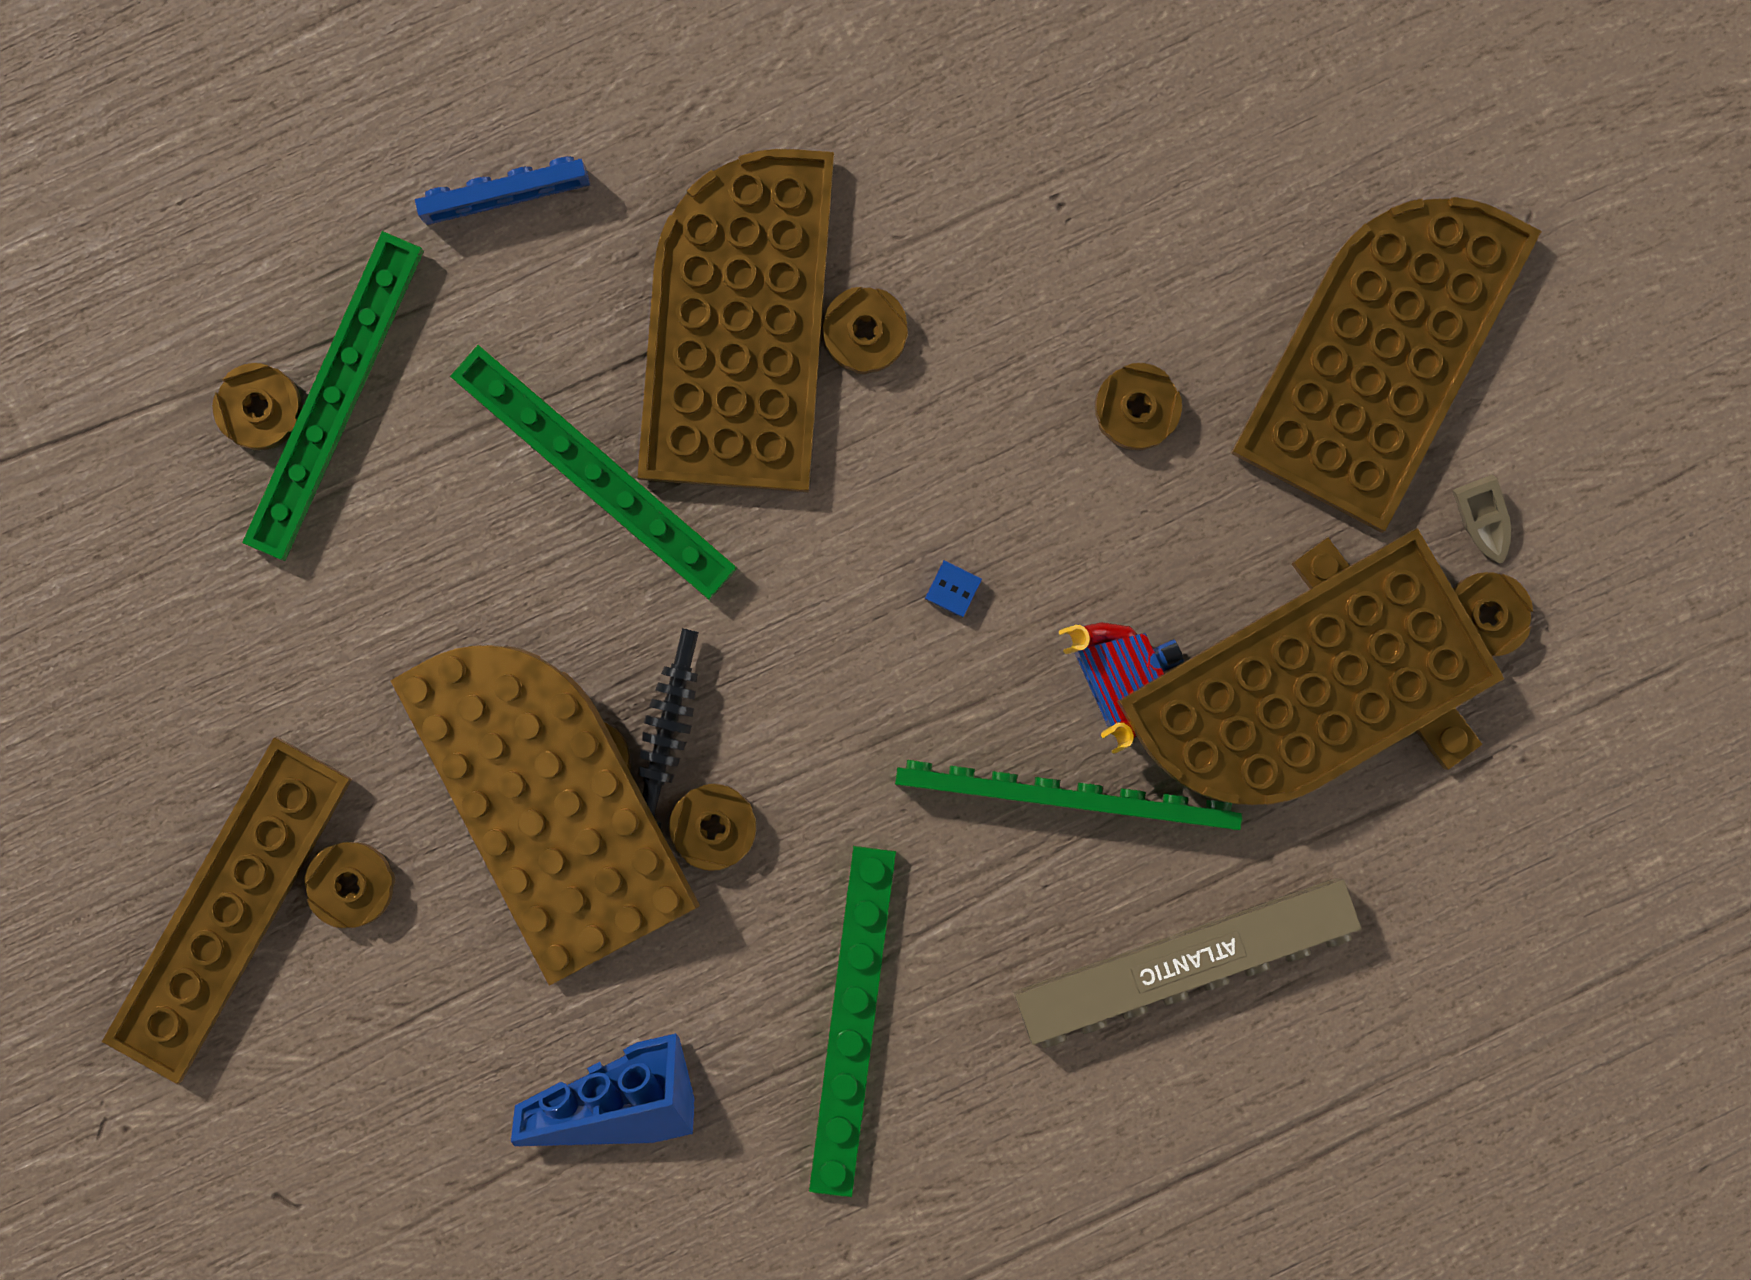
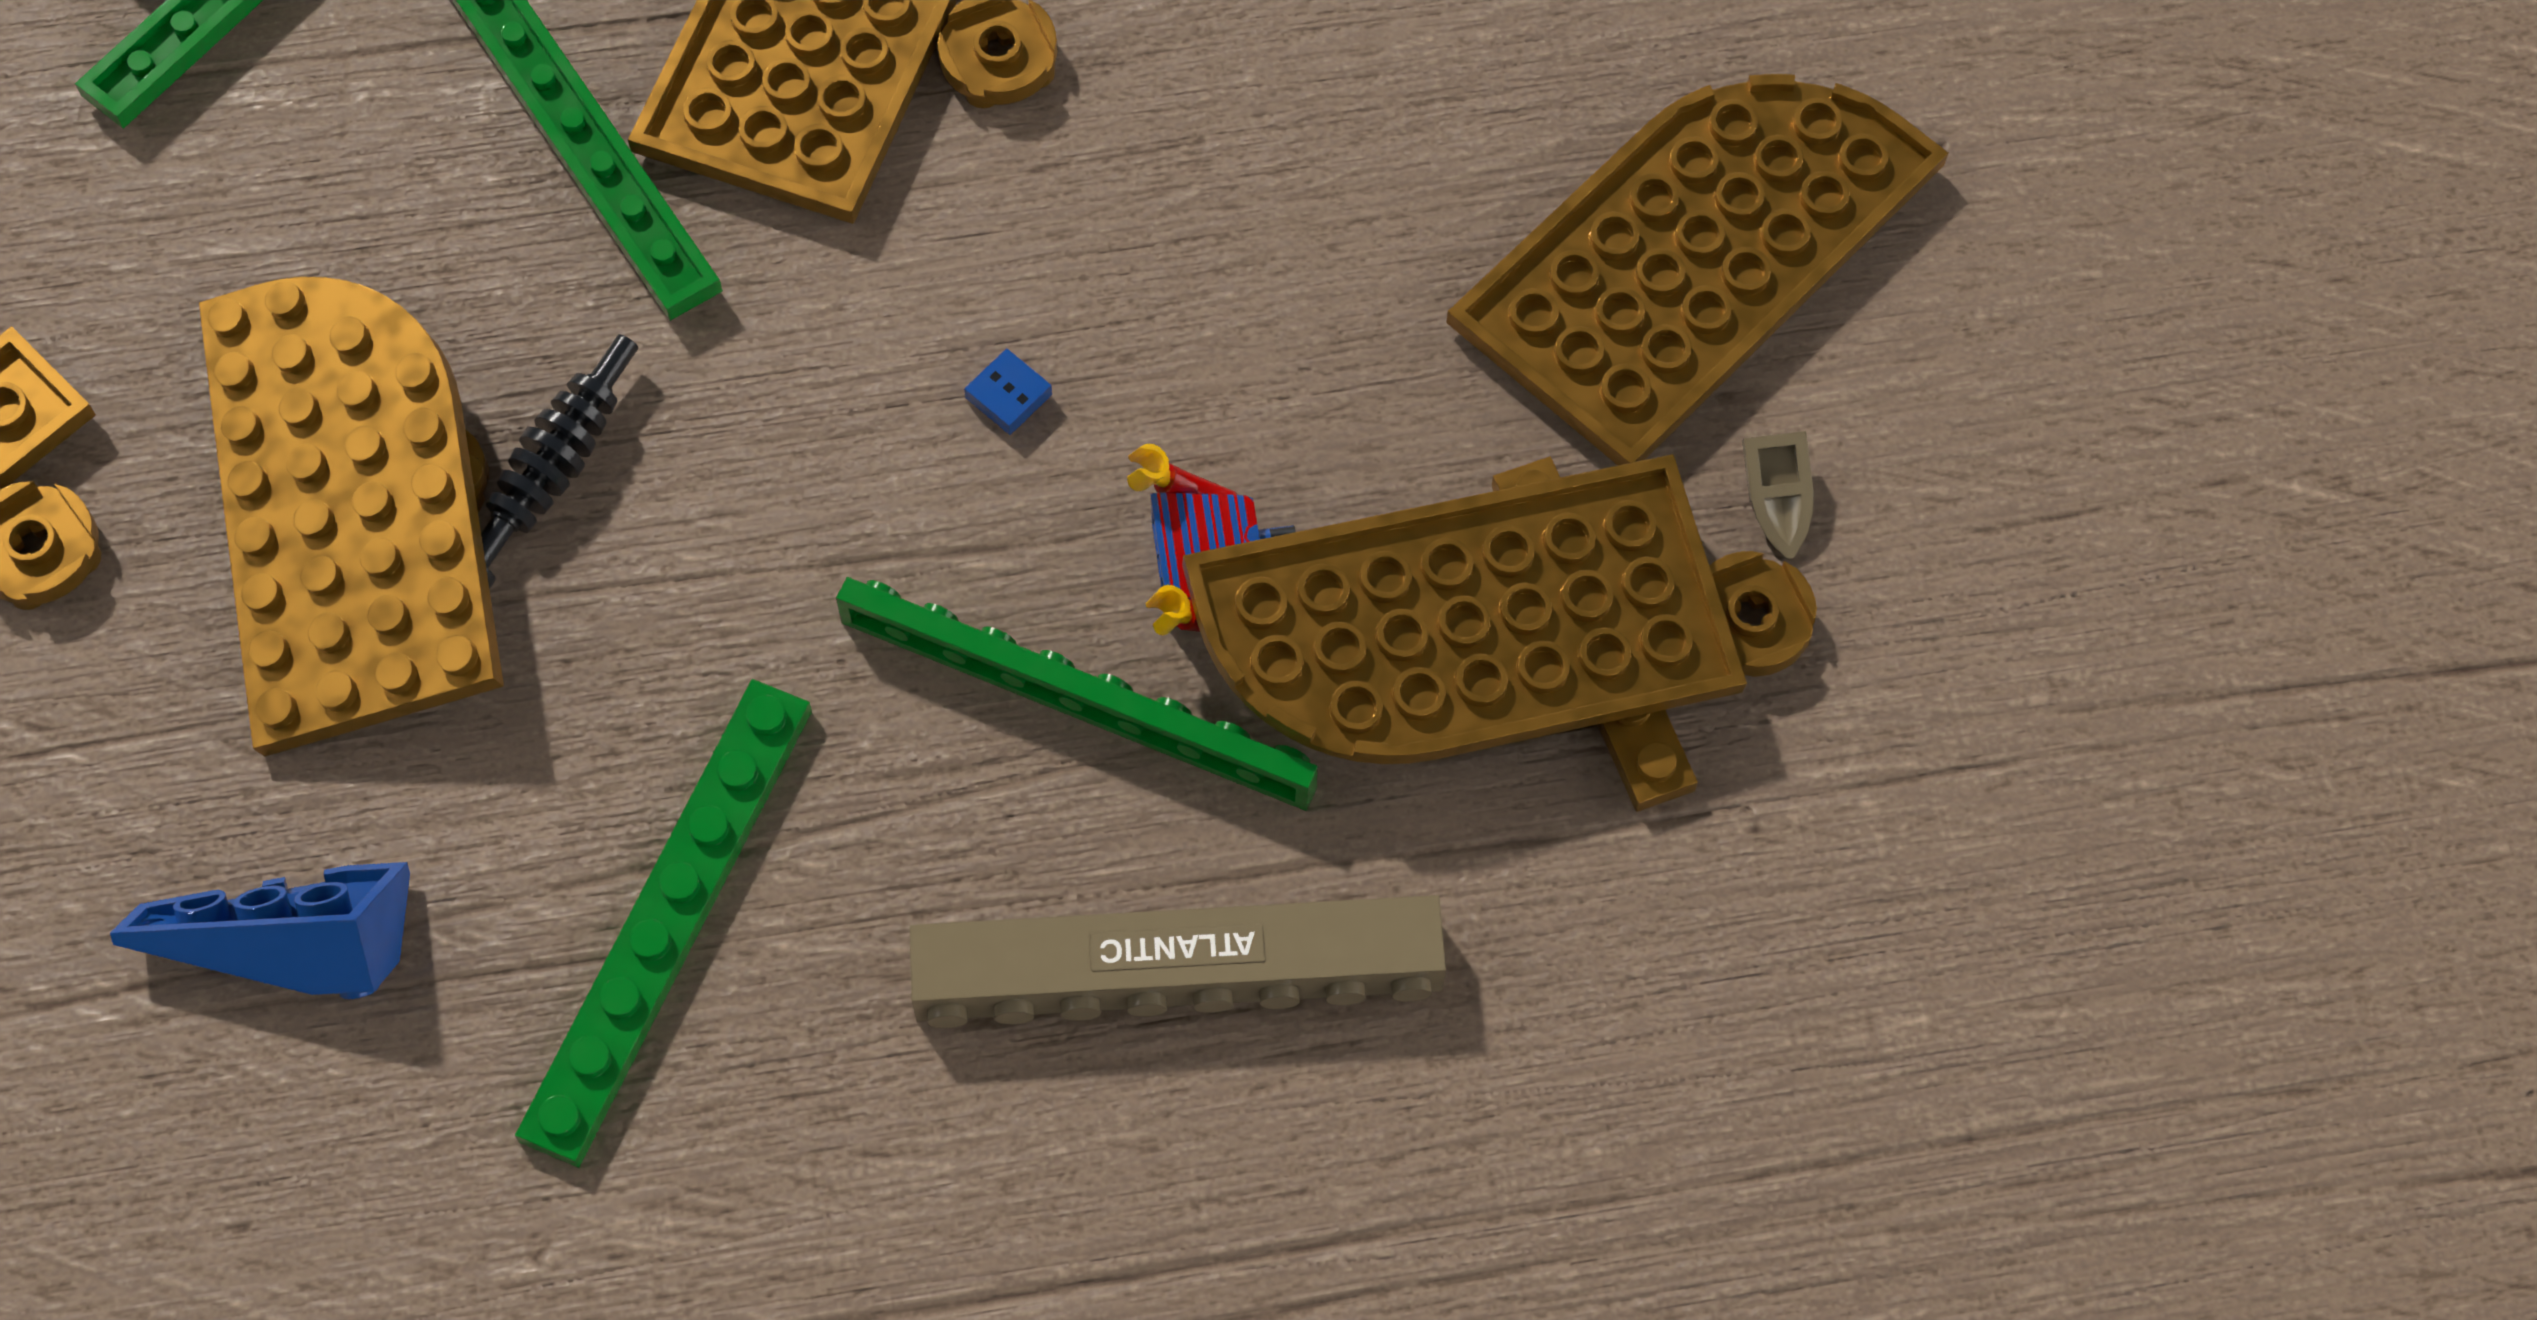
camera: 15 degrees right, 20 degrees down
pearl gold plate [669,784,757,871] -> none
pearl gold plate [1095,363,1182,450] -> none

